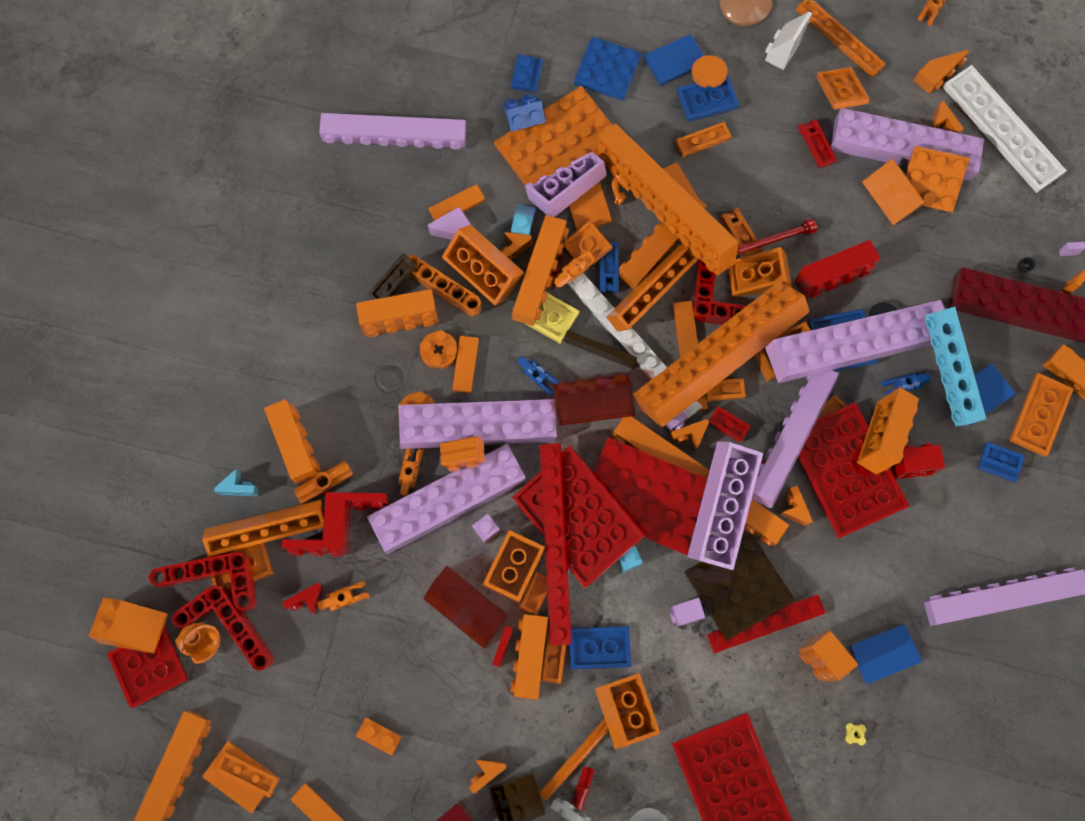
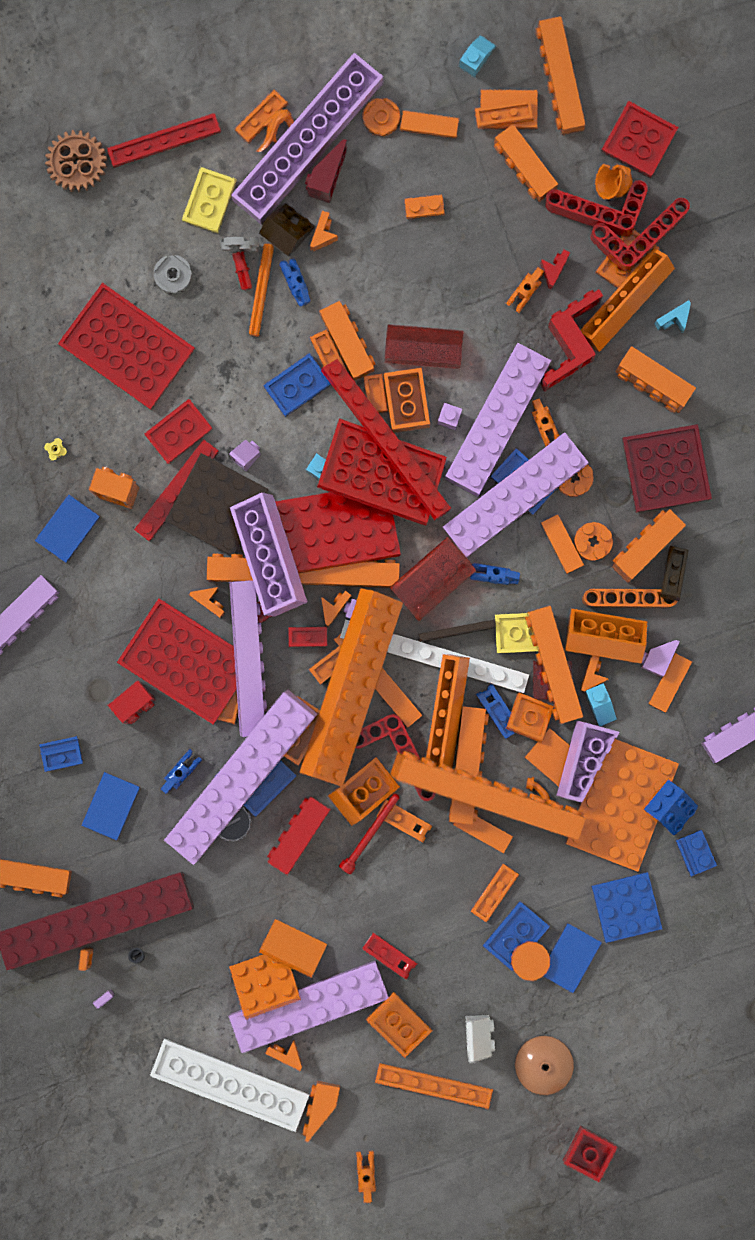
camera: 150 degrees right, 10 degrees up
orange slope [88,597,168,653] -> none
orange piece [294,461,354,504] -> none
orange brick [440,436,485,471] -> none
red tile [492,626,513,668] -> none
orange hinge [553,251,595,287] -> none
orange brick [595,673,661,749] -> none
orange brick [857,387,919,474] -> none
medium azure brick [925,307,986,426] -> none
orange plate [1009,373,1074,457] -> none
none -> red plate [144,399,213,464]
none -> blue hinge [280,258,310,307]
none -> orange brick [494,124,558,202]
none -> dark red plate [622,424,712,513]

